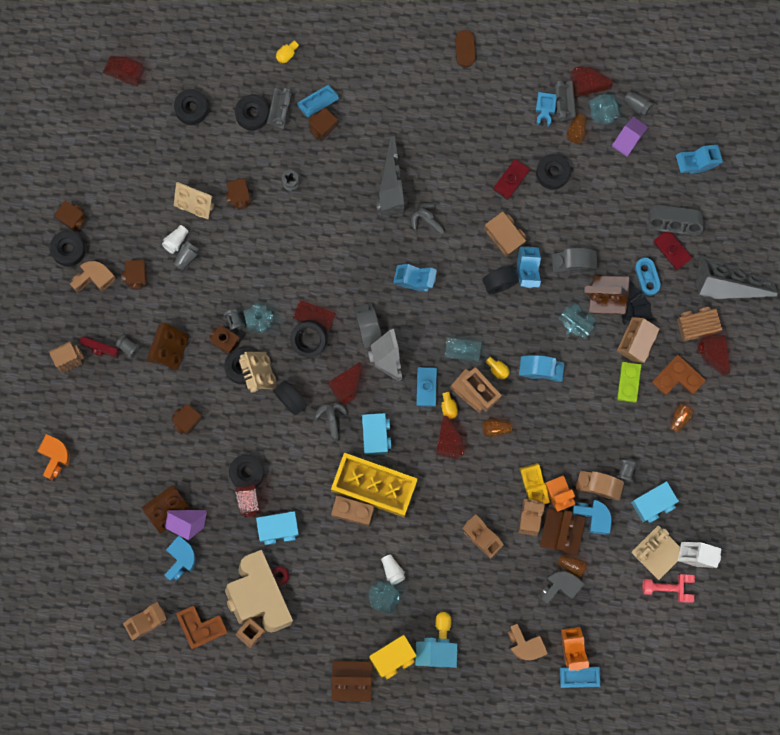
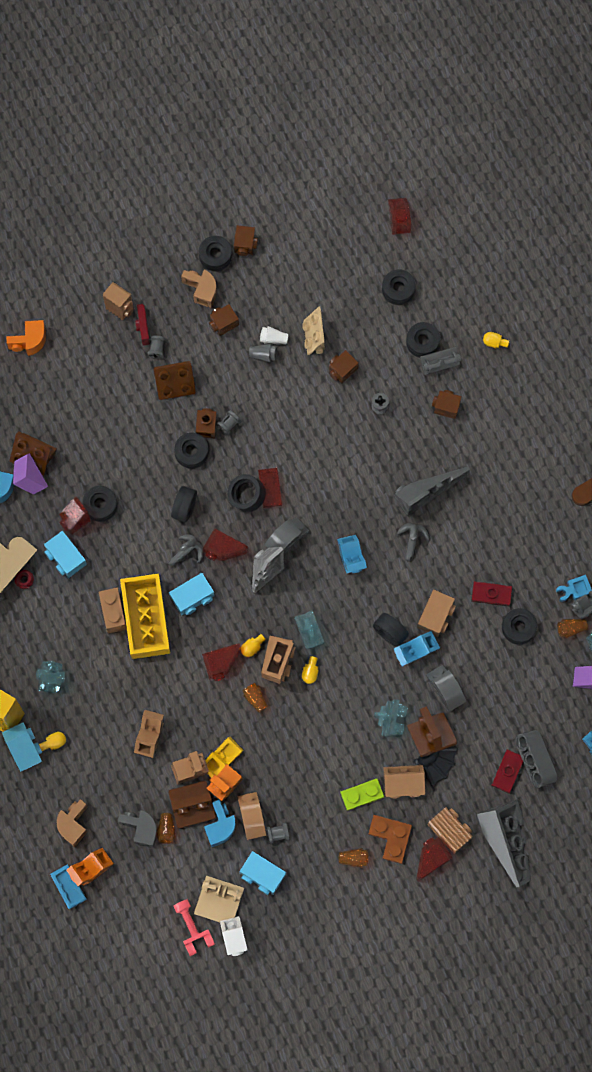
camera: 65 degrees right, 5 degrees down
reddish brown brick [172,403,203,435] -> none
tan hinge [239,352,277,393] -> none
clear light blue brick [243,304,274,333] -> none
dark azure plate [297,85,339,118] -> none
white cone [381,554,405,585] -> none
dark azure plate [416,367,437,407] -> none
dark azure brick [519,356,564,382] -> none
dark azure plate [635,258,660,296] -> none

